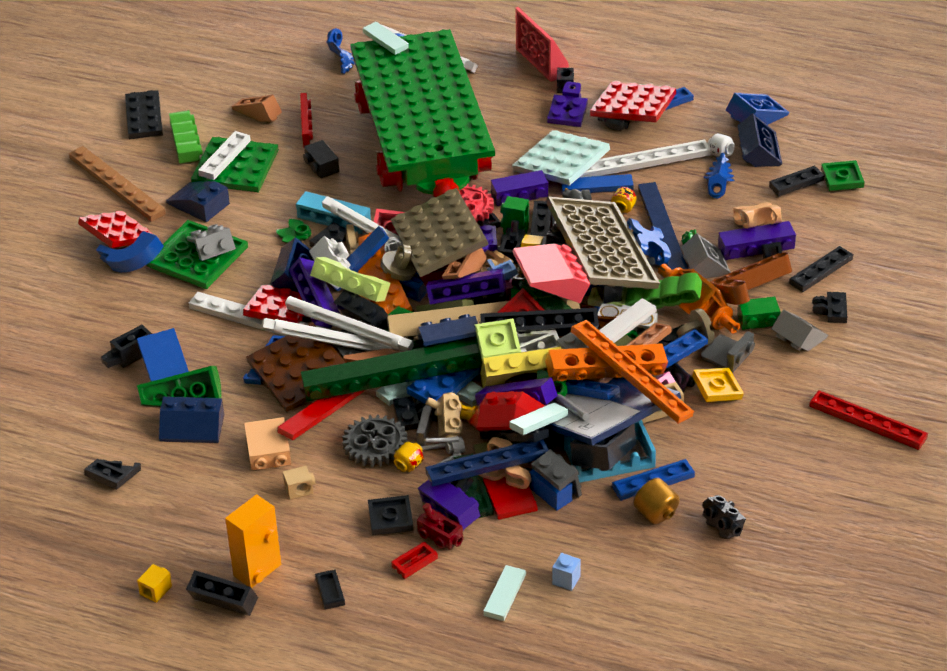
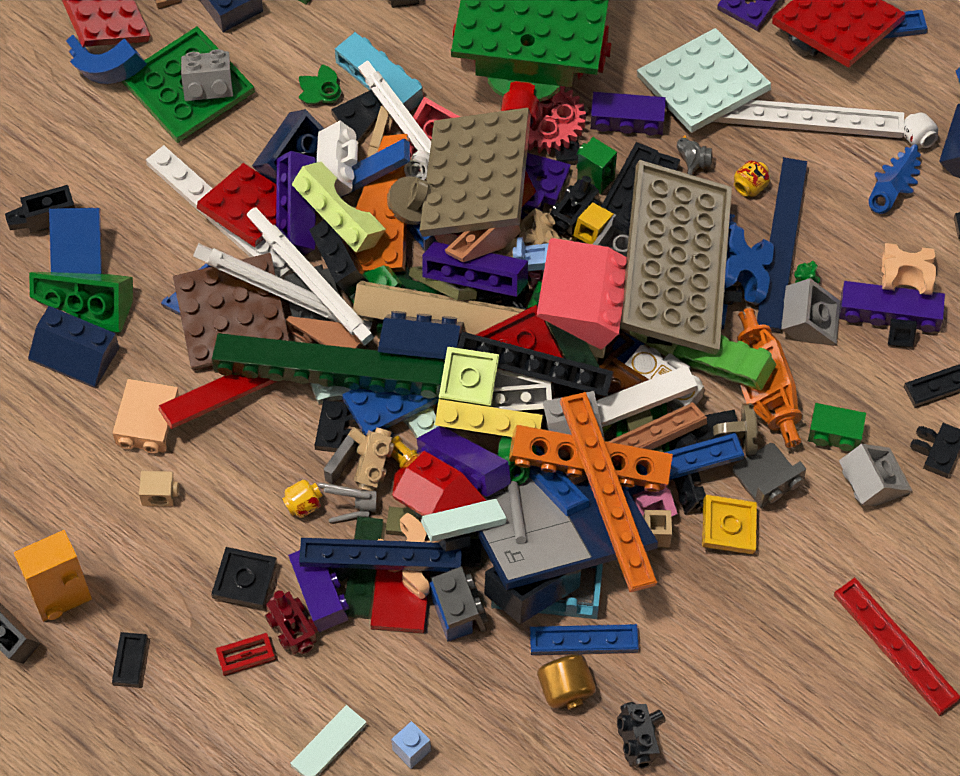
camera: 20 degrees right, 20 degrees up
dark grey gear [342,414,408,467] -> none
blue tile [561,174,634,193] -> none
dark orange beam [710,252,792,305] -> none

